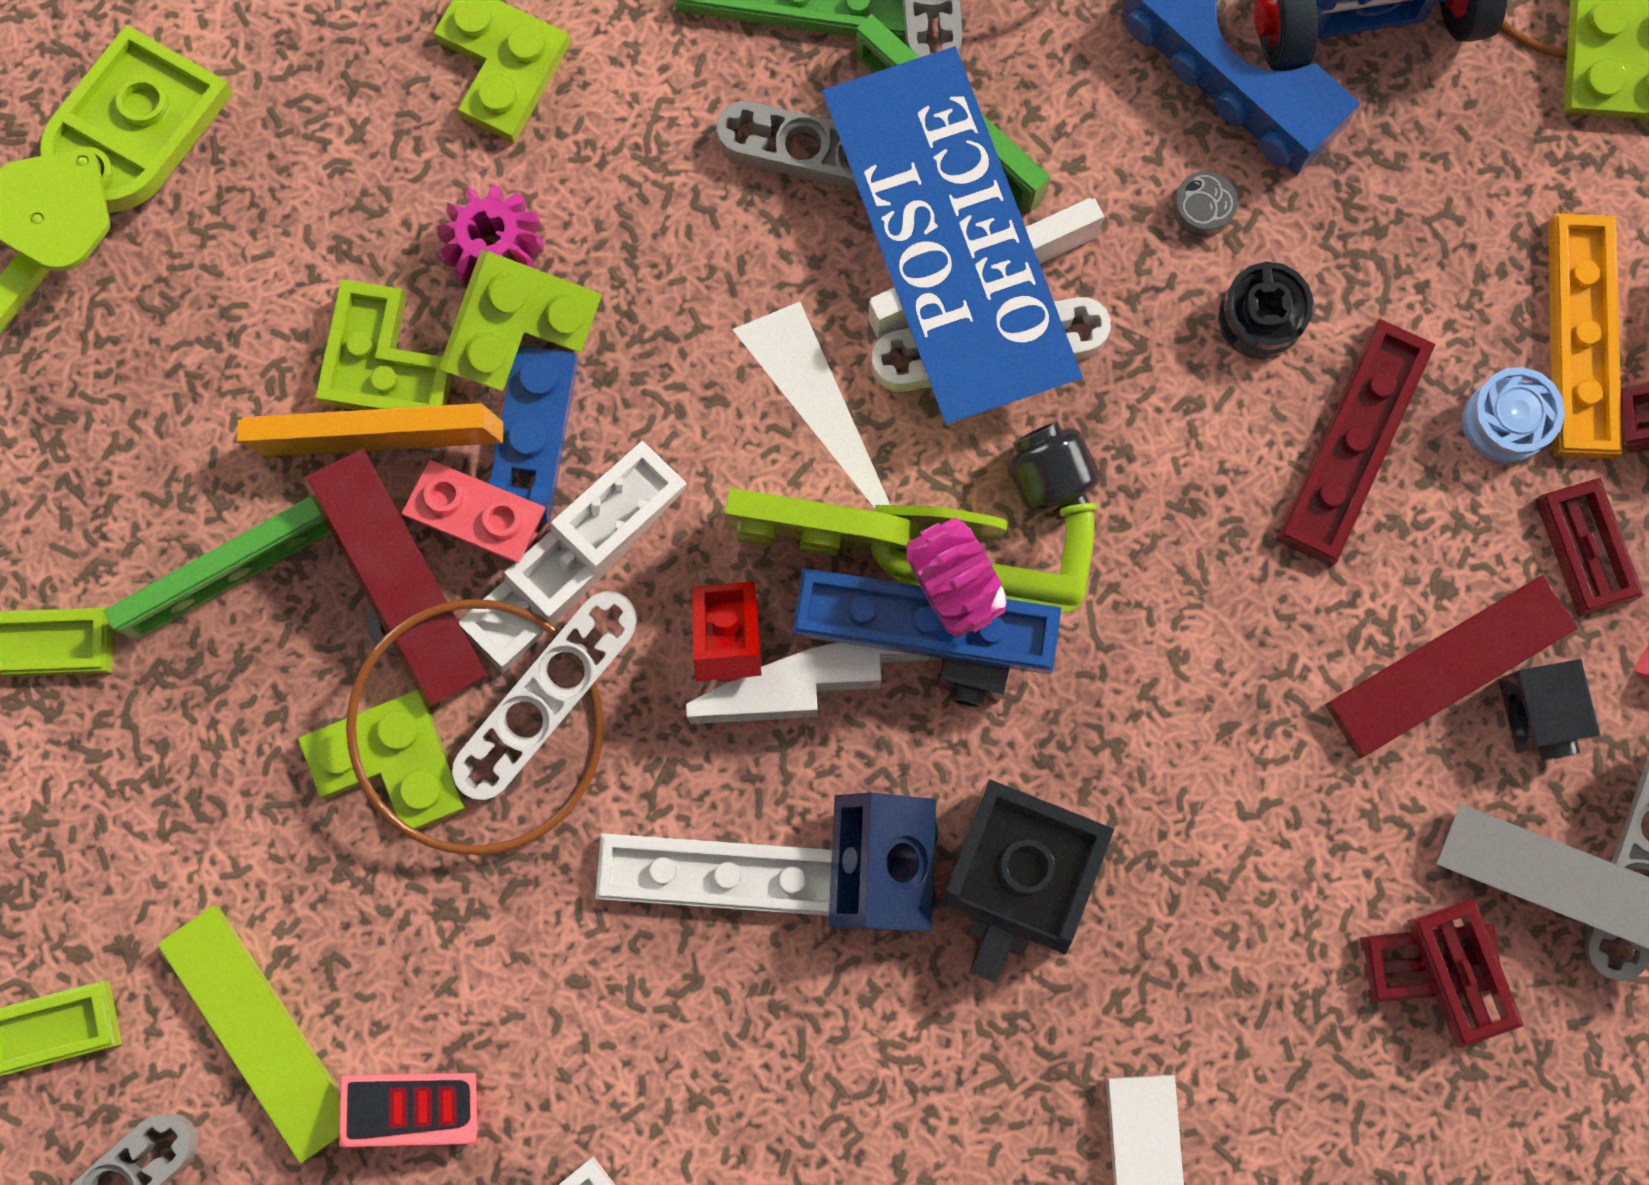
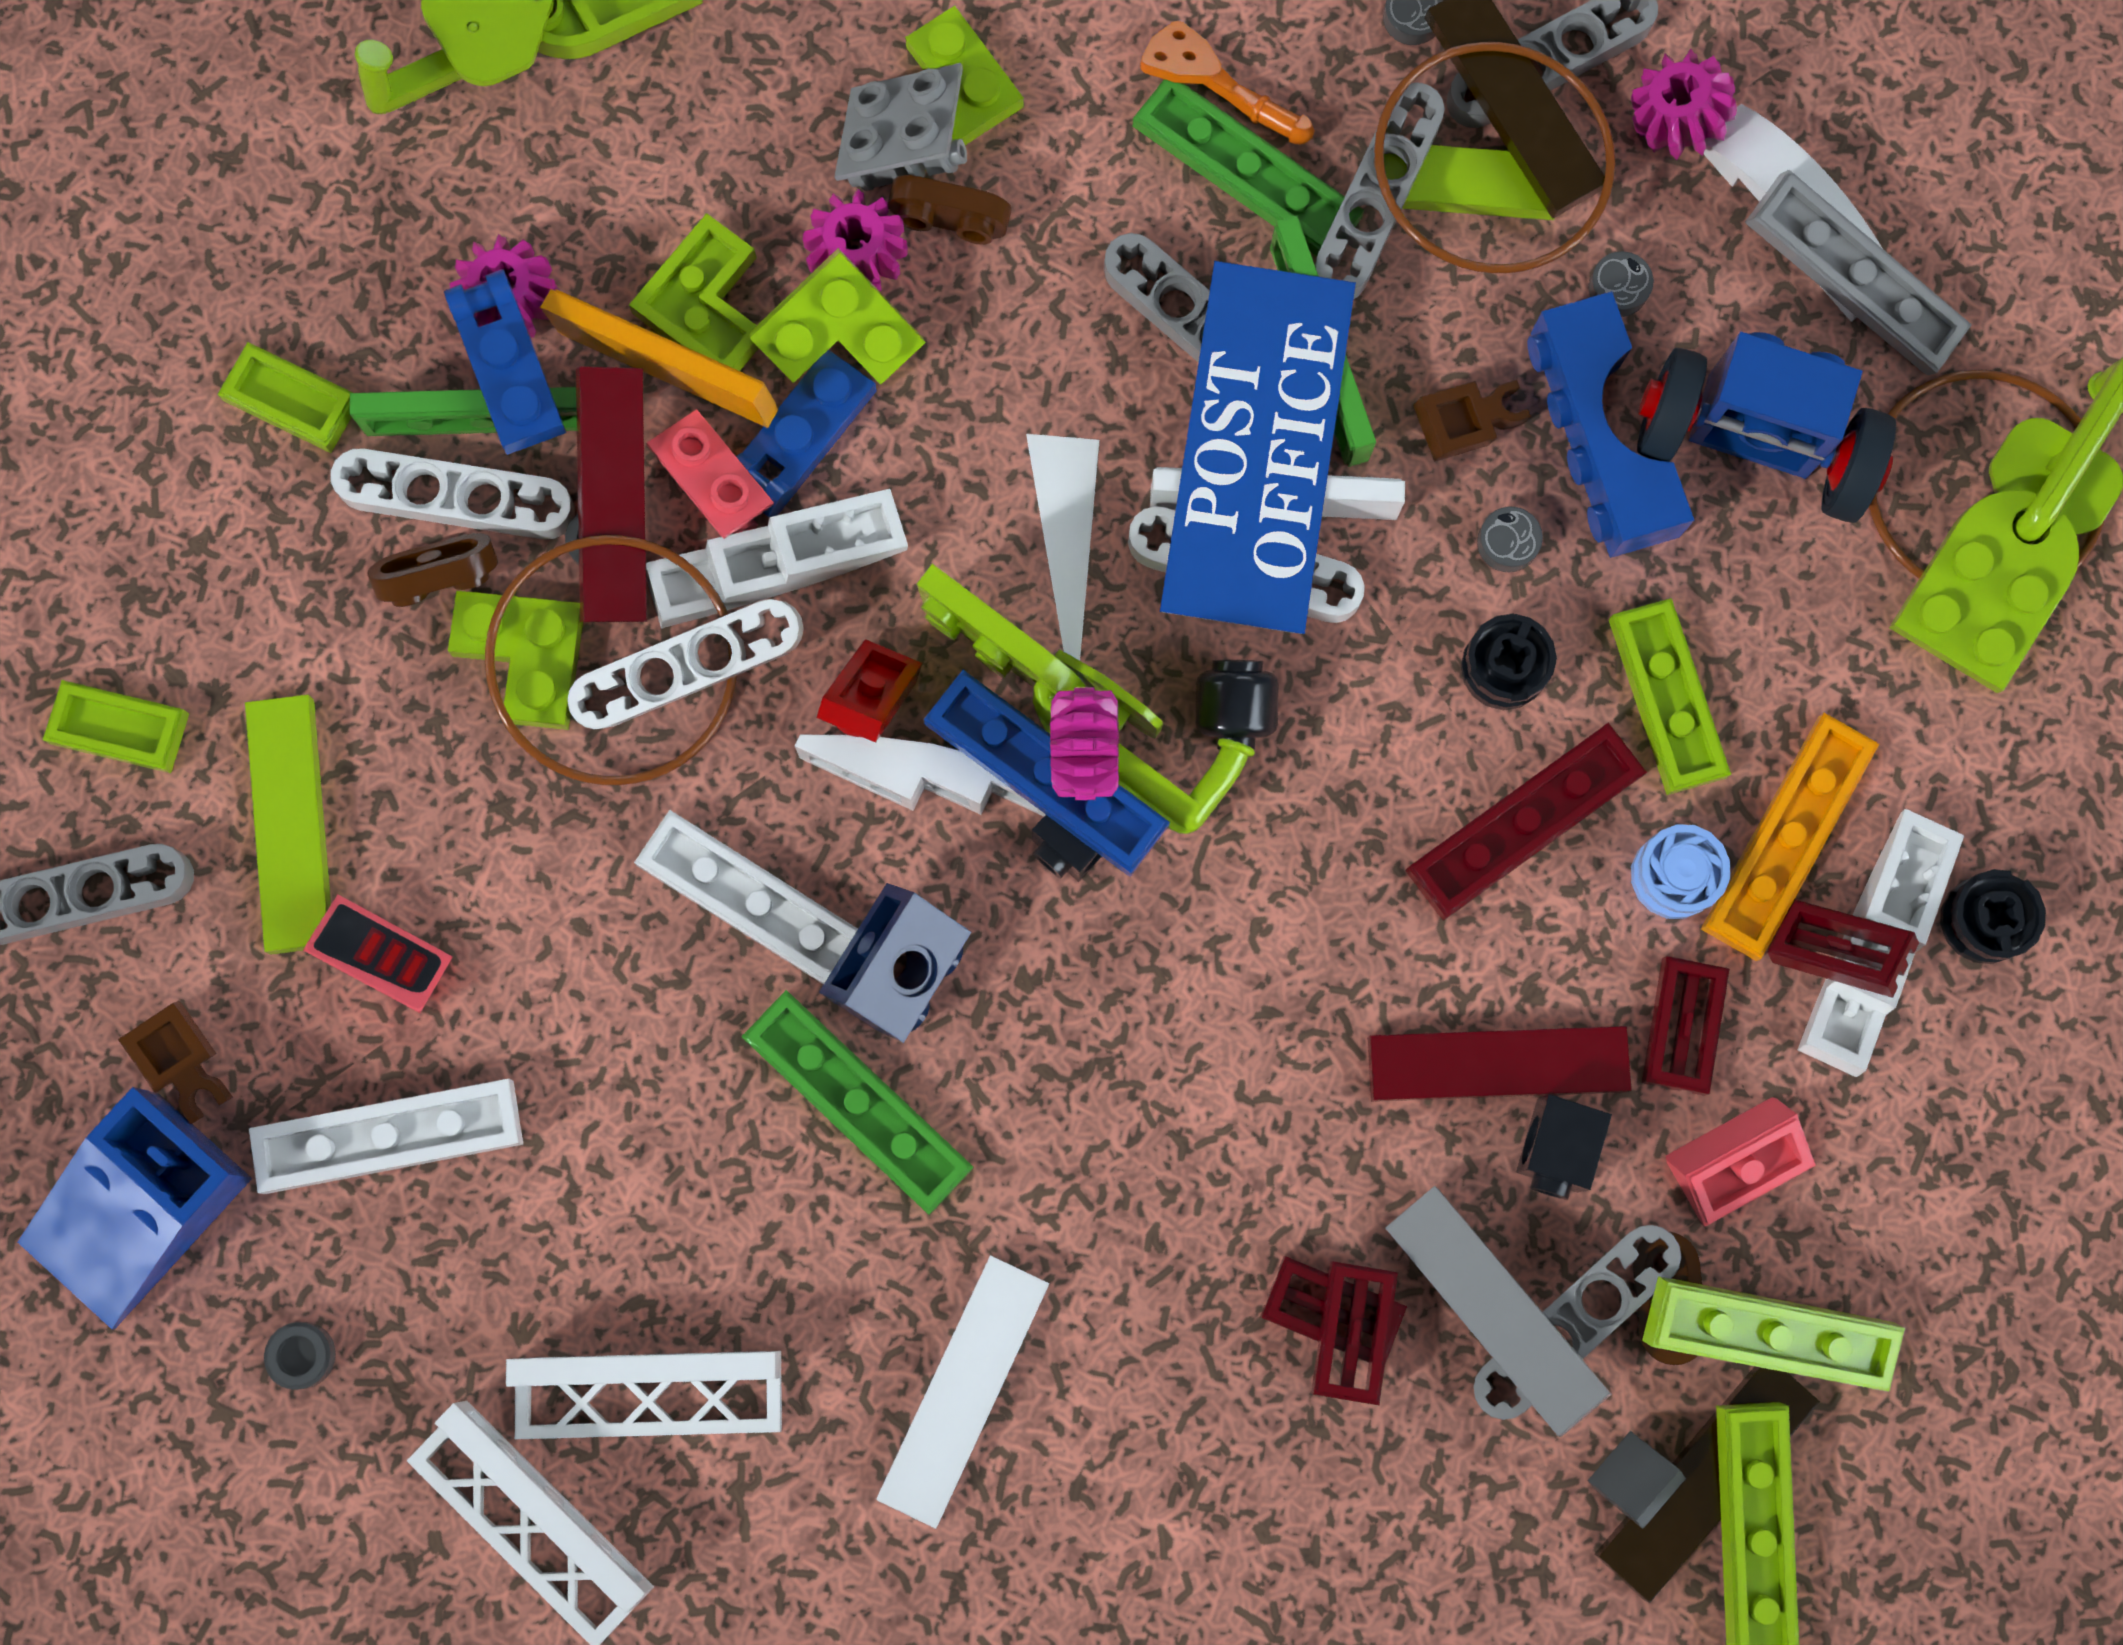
camera: 25 degrees right, 0 degrees up
black hinge [937,779,1114,983] -> none
none -> white beam [331,449,575,539]
none -> reddish brown plate [367,533,498,607]
none -> blue plate [444,269,567,455]
none -> dark pink gear [449,234,558,338]
none -> bright green tile [741,990,974,1216]
none -> light grey hinge [834,63,967,191]
none -> reddish brown plate [888,175,1012,245]
none -> reddish brown plate [1413,380,1531,462]
none -> lime tile [1608,598,1731,795]

